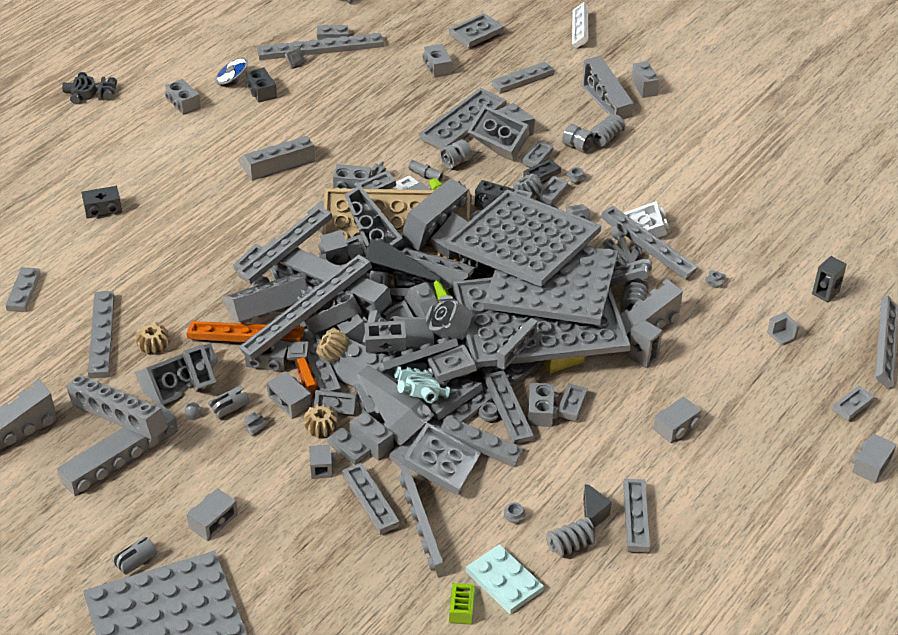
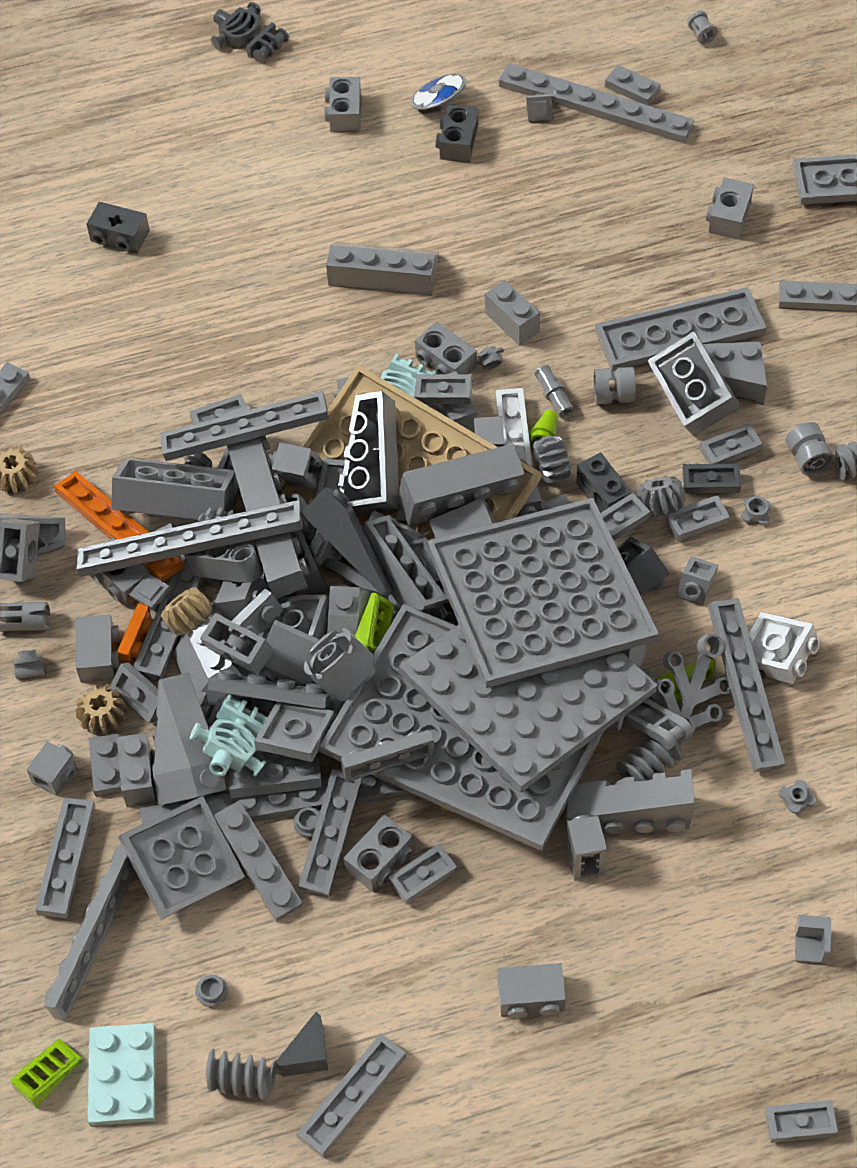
camera: 40 degrees right, 15 degrees up
none -> light grey brick [485,280,540,346]

